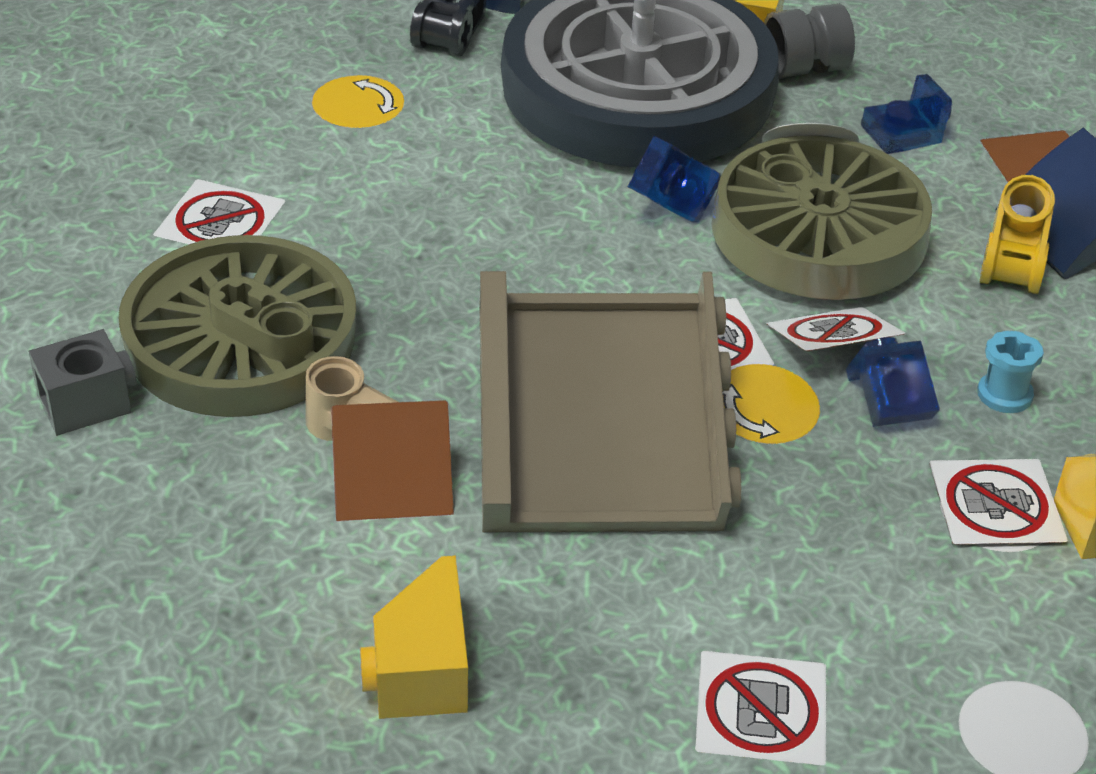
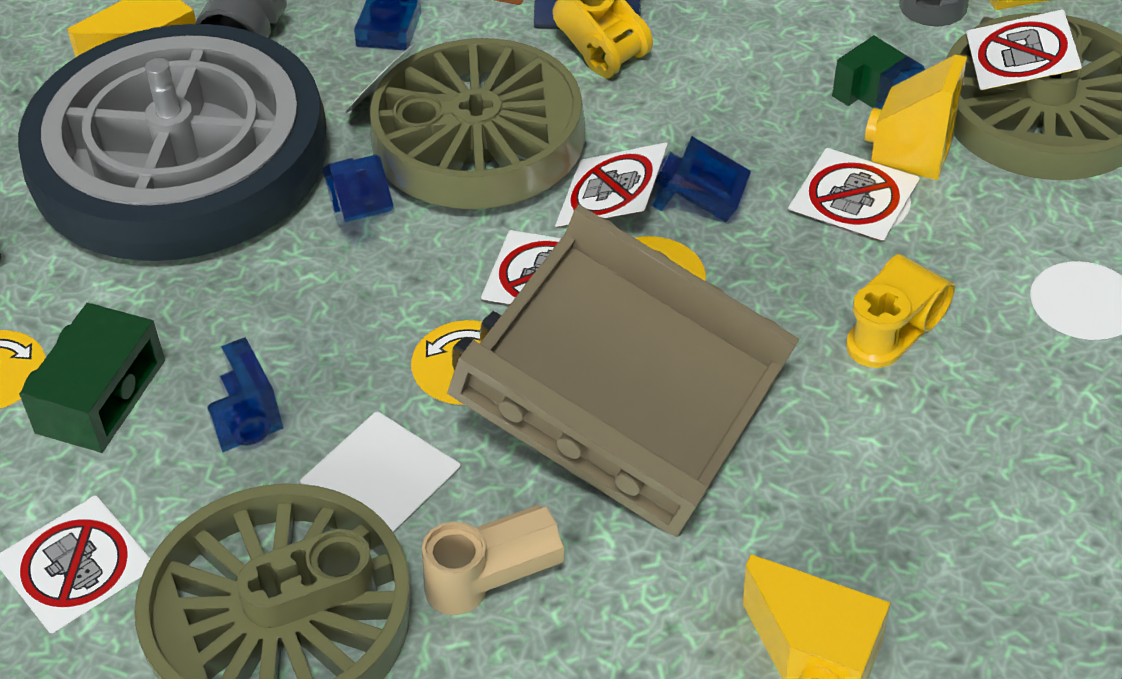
camera: 55 degrees left, 5 degrees up
dark orange sticker [331,400,453,521] -> none
sticker [695,651,826,766] -> none
medium azure bush [977,331,1044,413] -> none
none -> dark green brick [19,302,165,453]
none -> clear blue bracket [207,337,284,452]
none -> white sticker [300,412,460,532]
none -> yellow piece [846,254,956,368]

